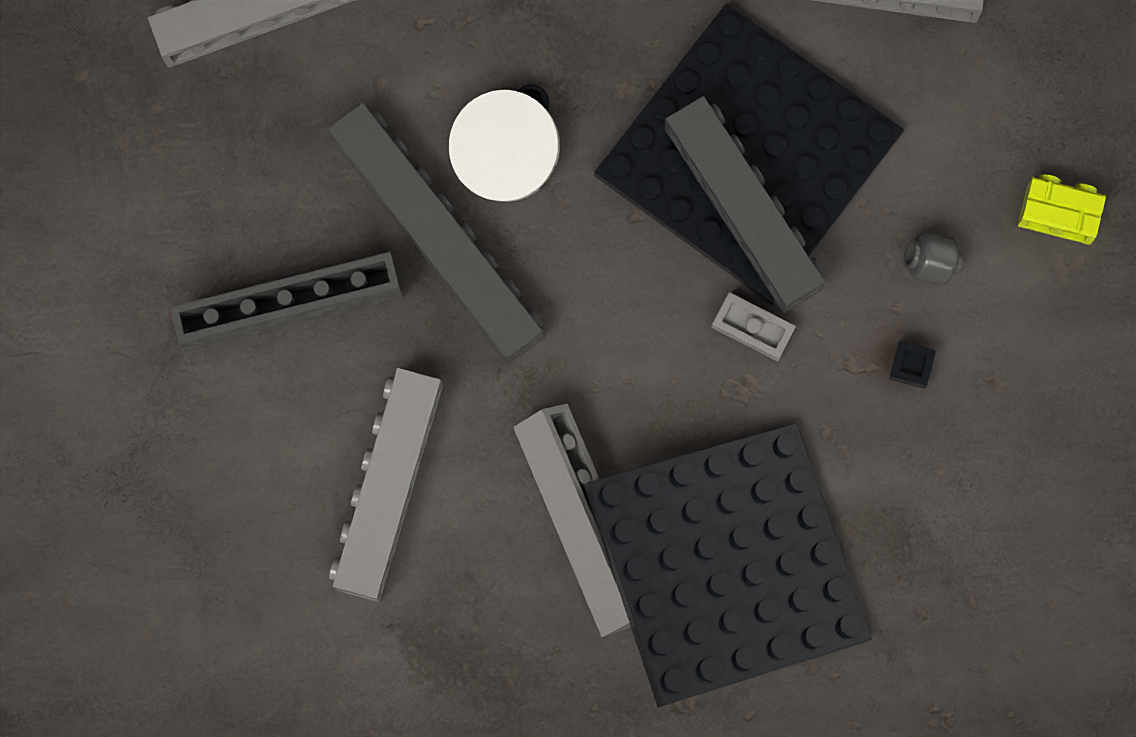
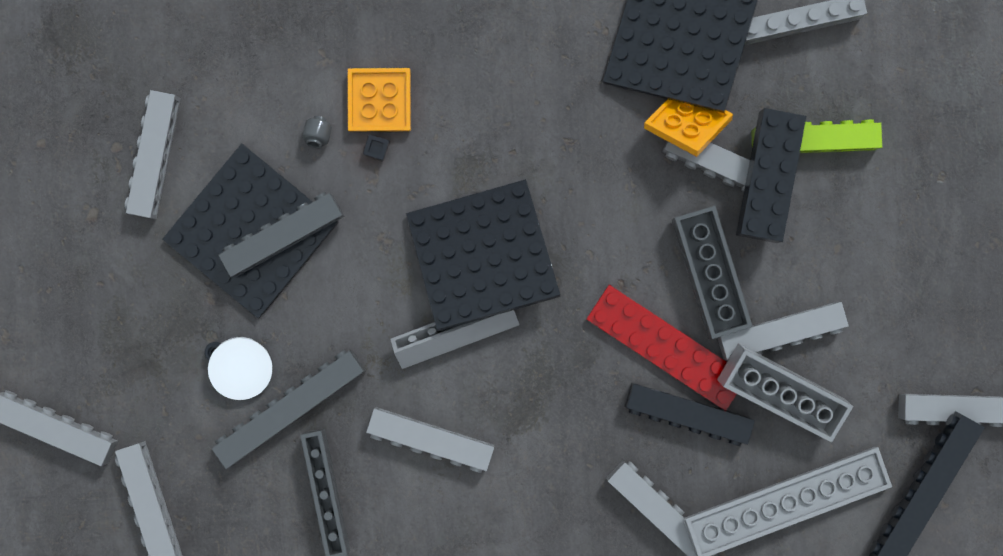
camera: 90 degrees left, 10 degrees up
light grey plate [711,292,796,362] -> none
neon yellow brick [1017,174,1106,245] -> none
none -> light orange plate [348,68,411,132]

